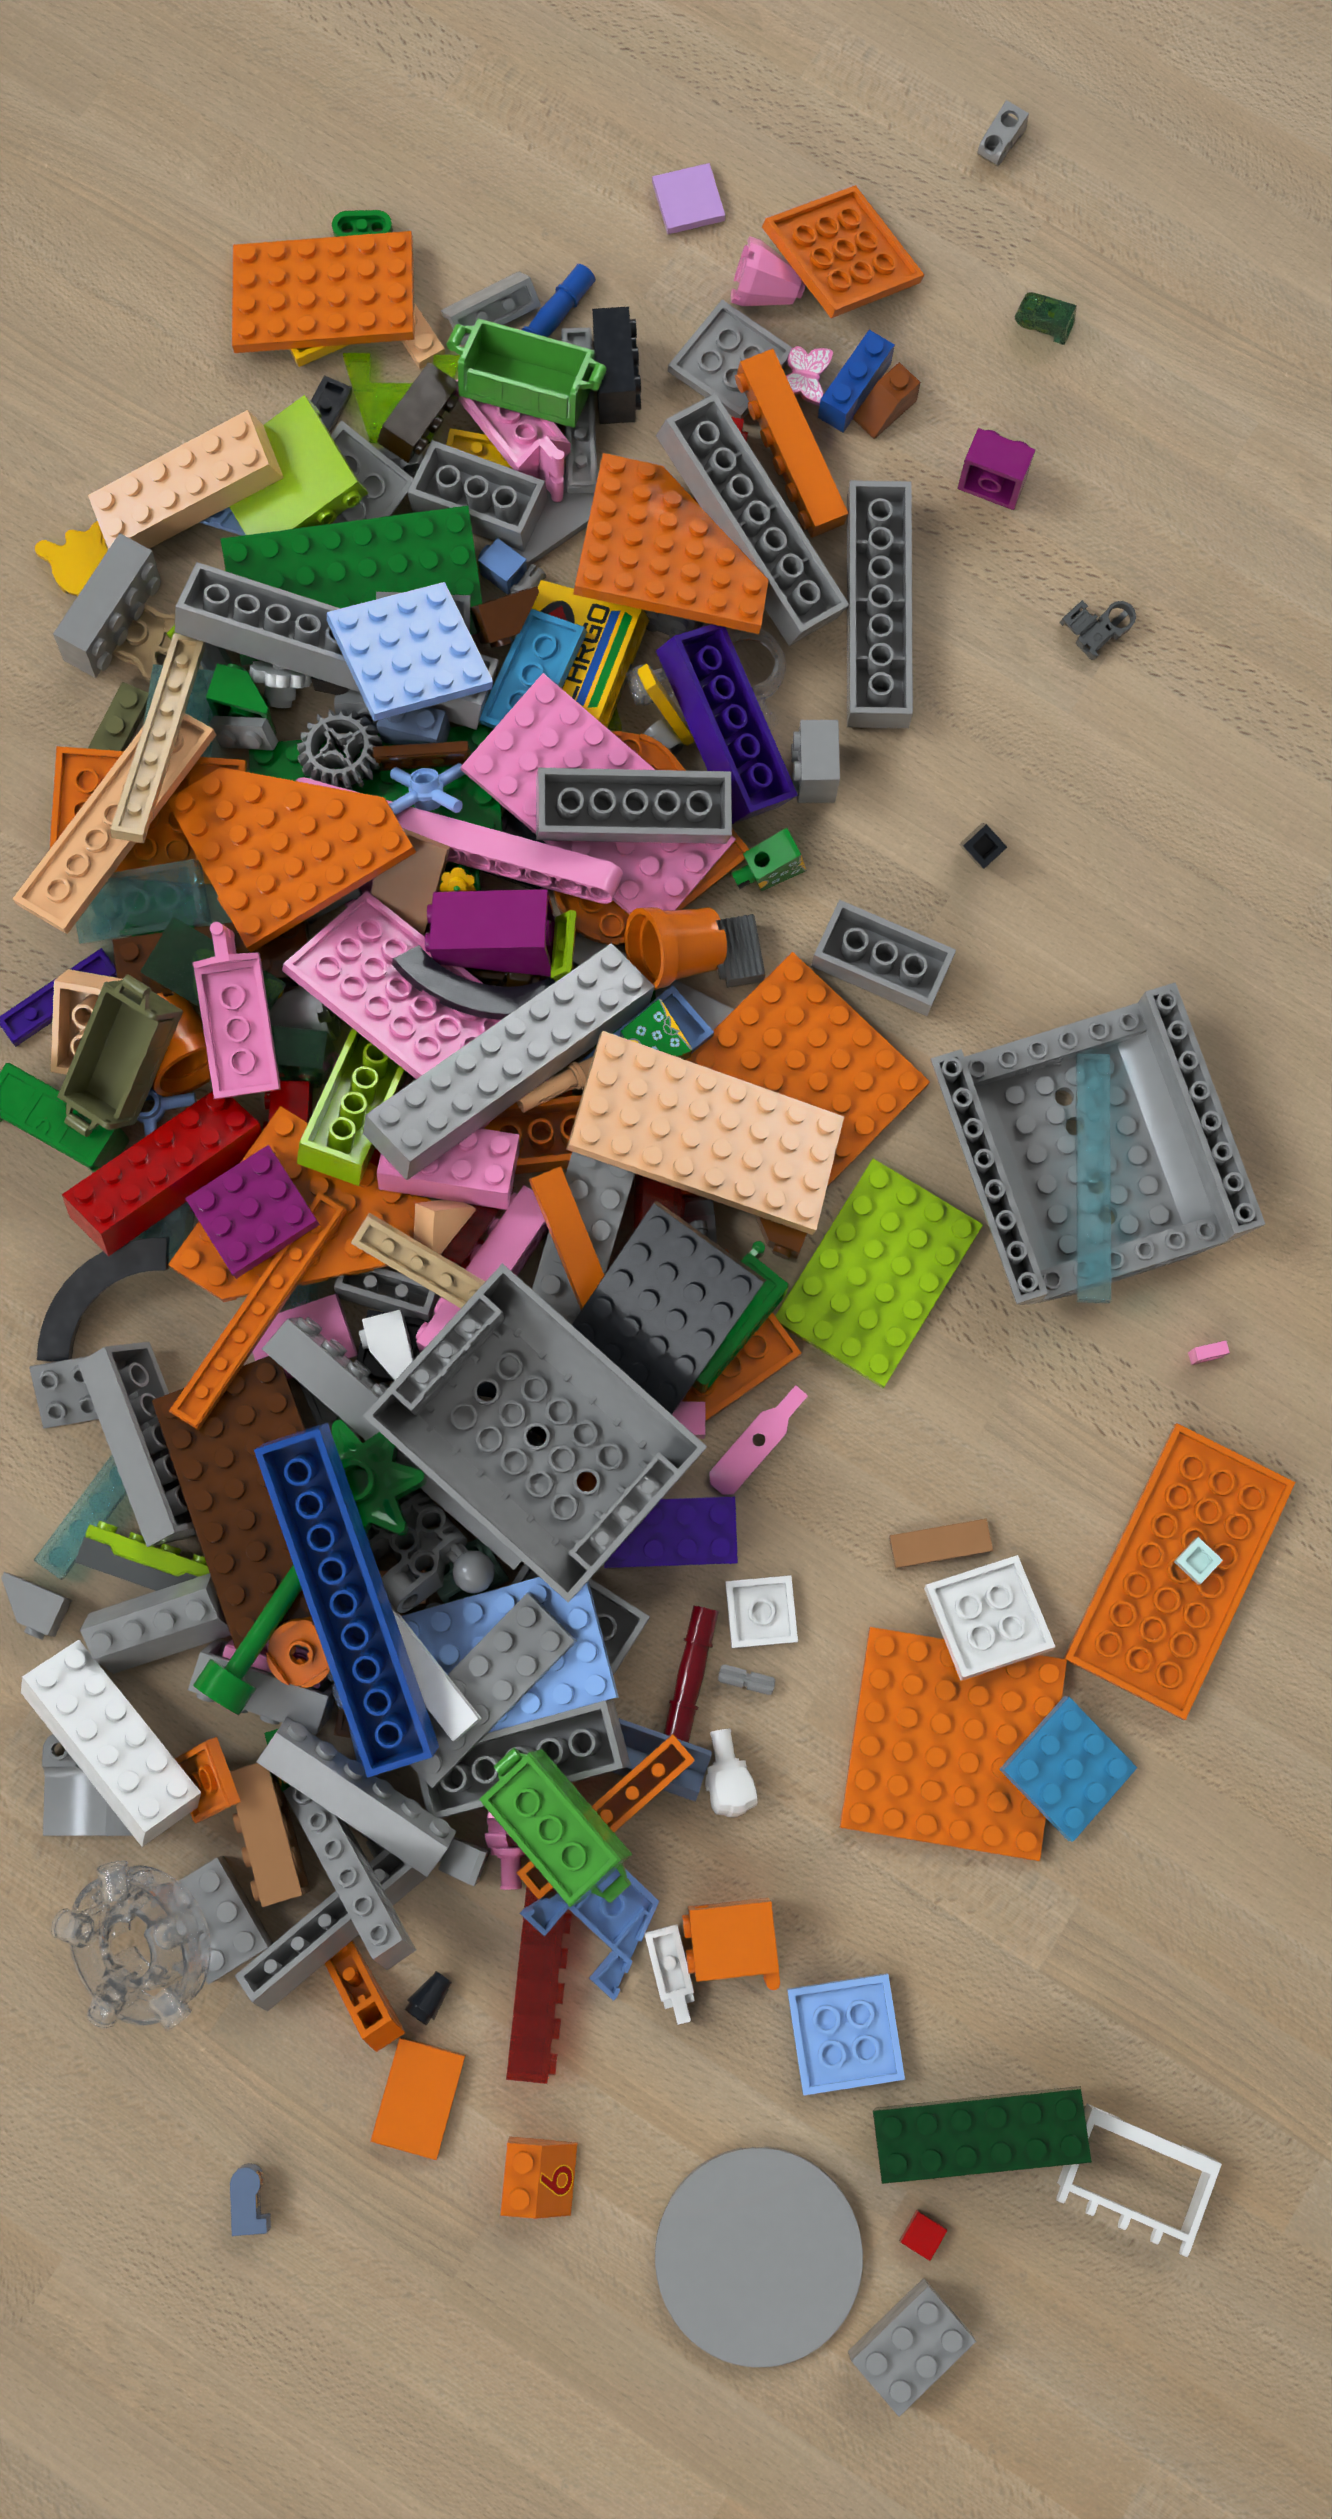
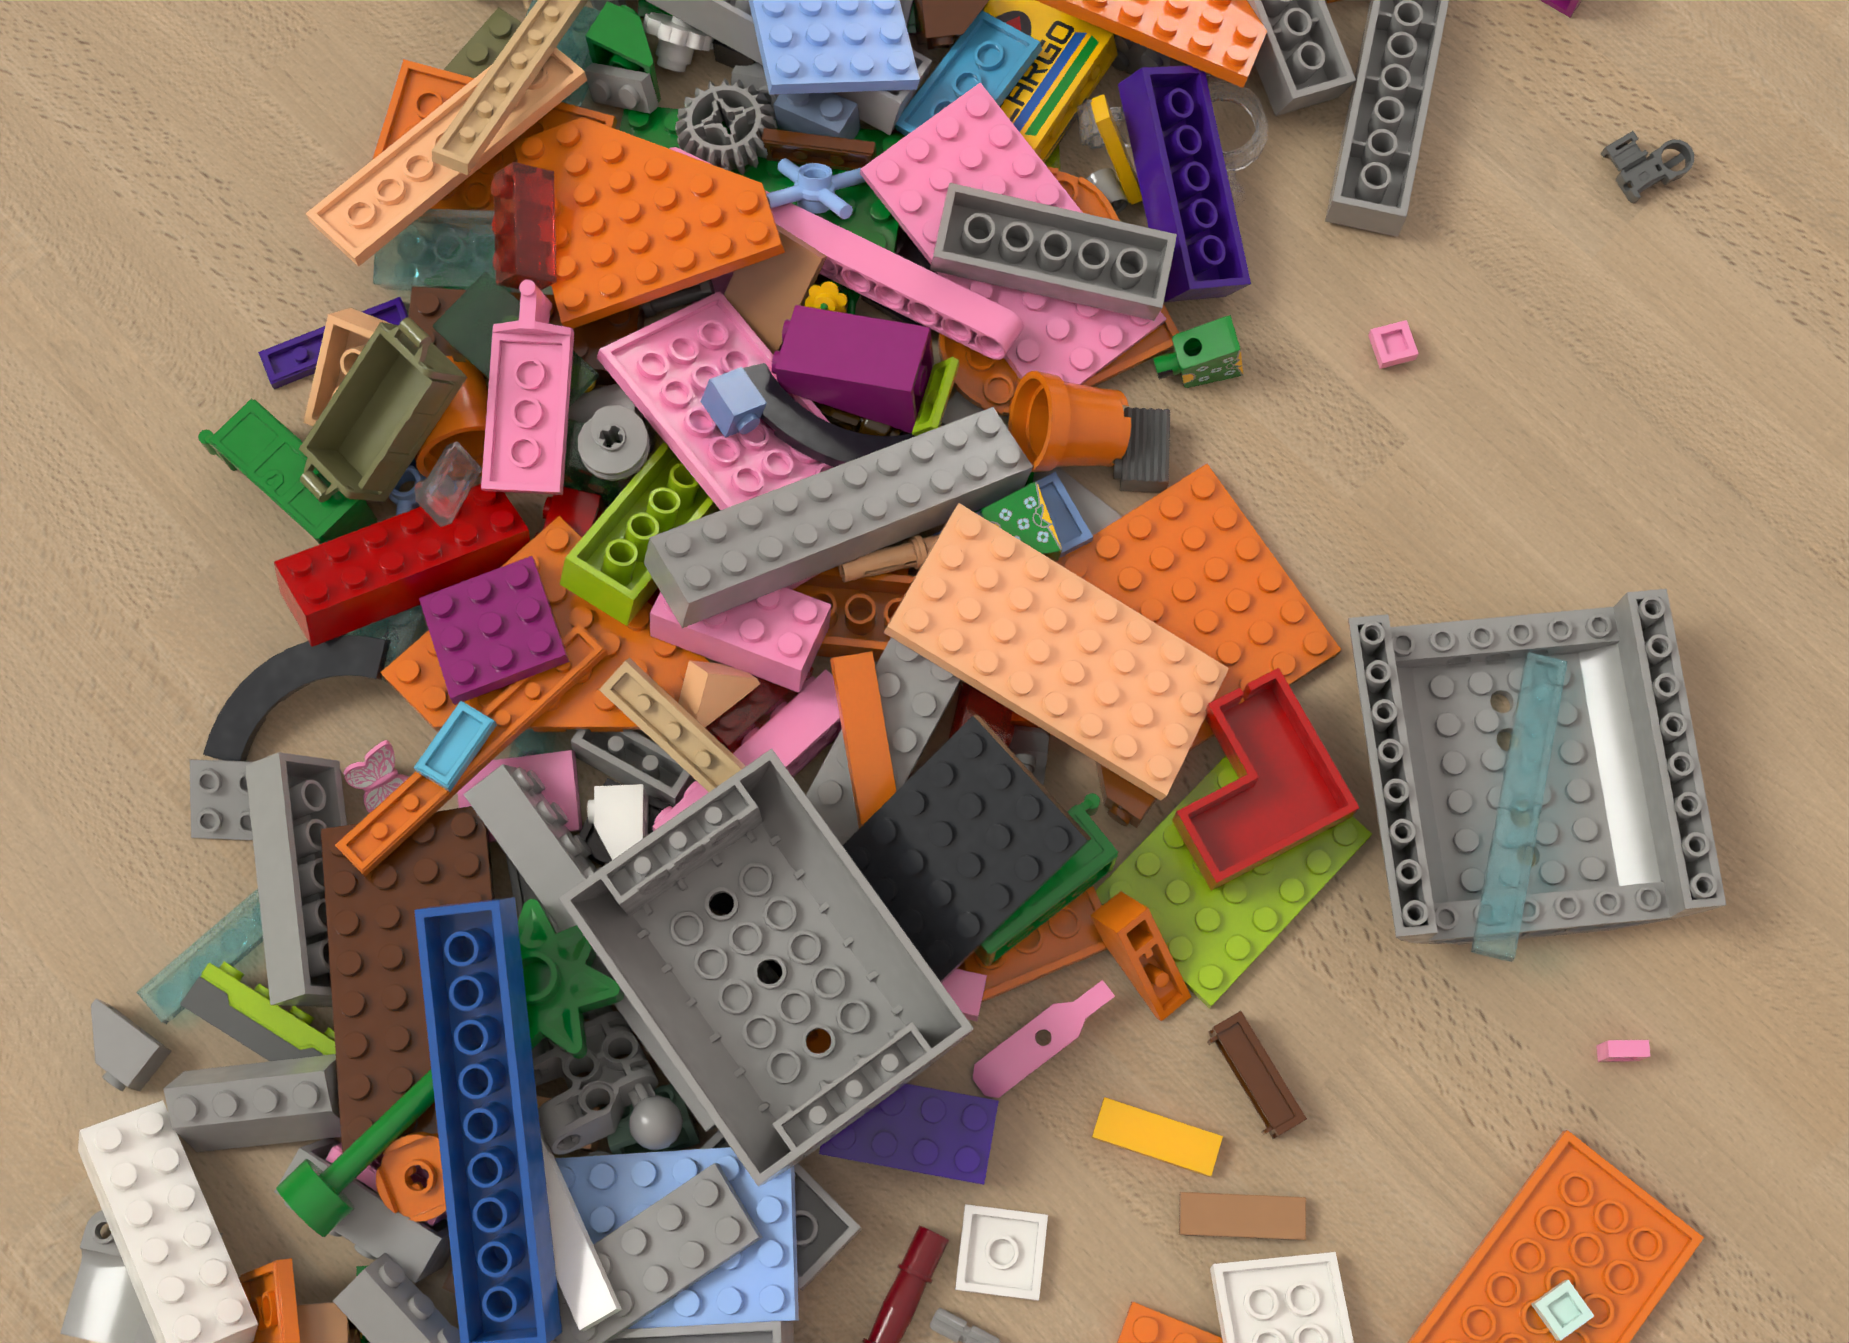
camera: 15 degrees right, 5 degrees down
light grey brick [791,720,840,803] -> none
light grey brick [811,899,956,1016] -> none
black brick [959,823,1007,869] -> none
none -> bright pink animal [343,740,409,813]
none -> medium azure tile [414,701,497,792]
none -> clear tile [415,441,482,527]
none -> clear red brick [491,162,557,290]
none -> light grey piece [578,405,650,481]
none -> medium blue brick [700,367,767,438]
none -> orange slope [1090,891,1192,1021]
none -> yellow tile [1091,1097,1223,1177]
none -> red piece [1172,668,1360,891]
none -> reddish brown container [1207,1011,1307,1139]
none -> bright pink plate [1368,320,1419,369]

